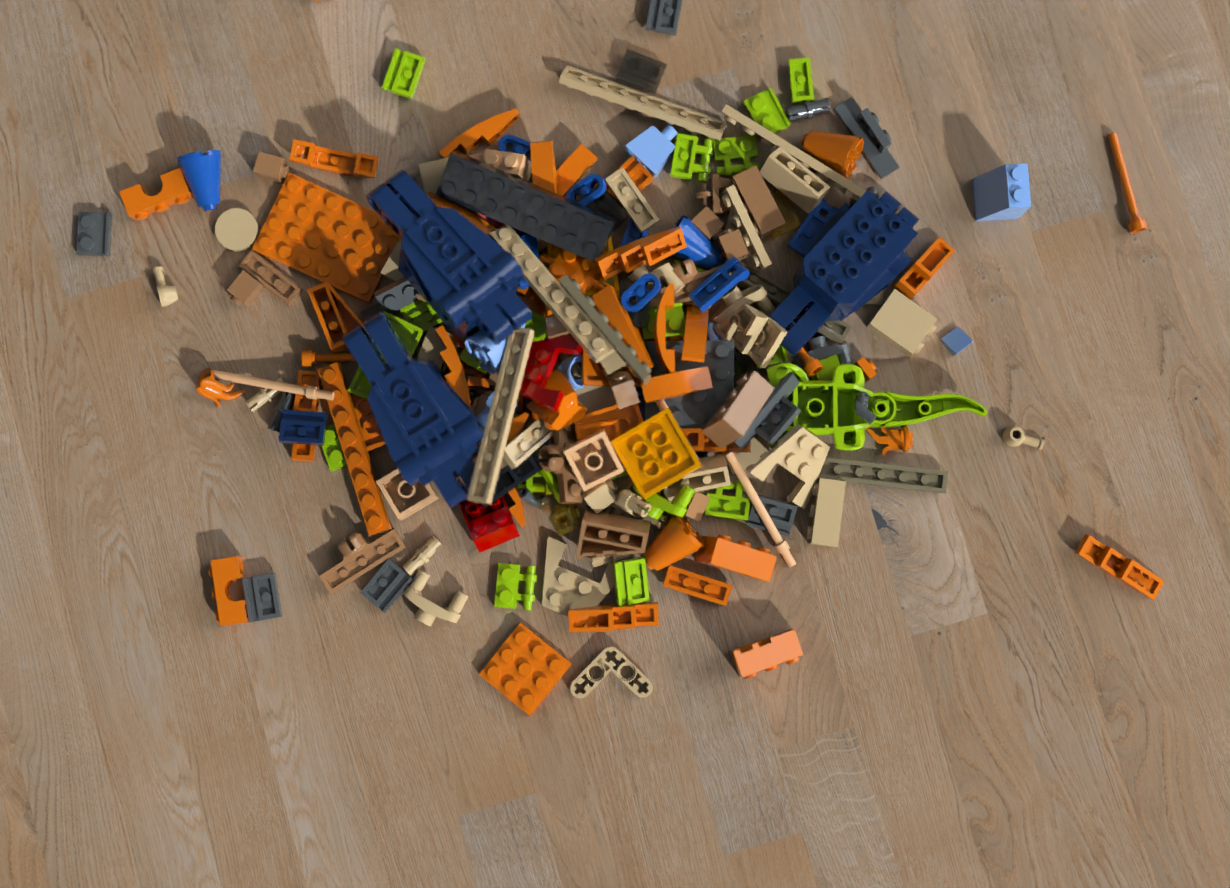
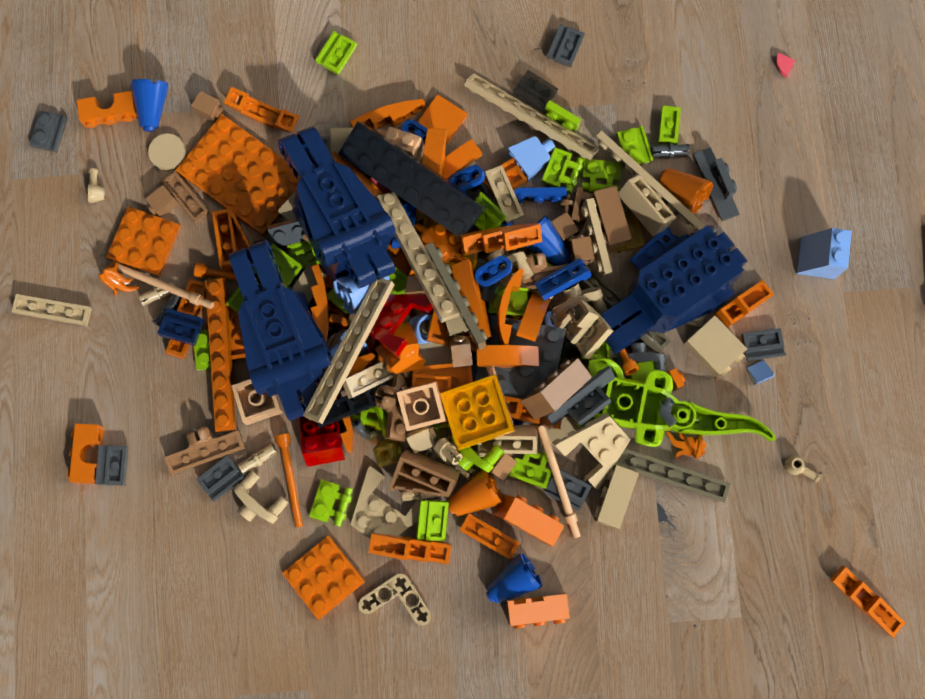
camera: 15 degrees right, 5 degrees down
none -> tan plate [11,294,92,327]
none -> orange plate [106,206,181,277]
none -> orange piece [274,433,303,528]
none -> orange tile [418,94,468,145]
none -> lime plate [475,192,508,230]
none -> blue cone [486,553,543,604]
none -> blue plate [514,187,567,204]
none -> lime plate [545,100,581,132]
none -> dark grey plate [741,328,786,362]

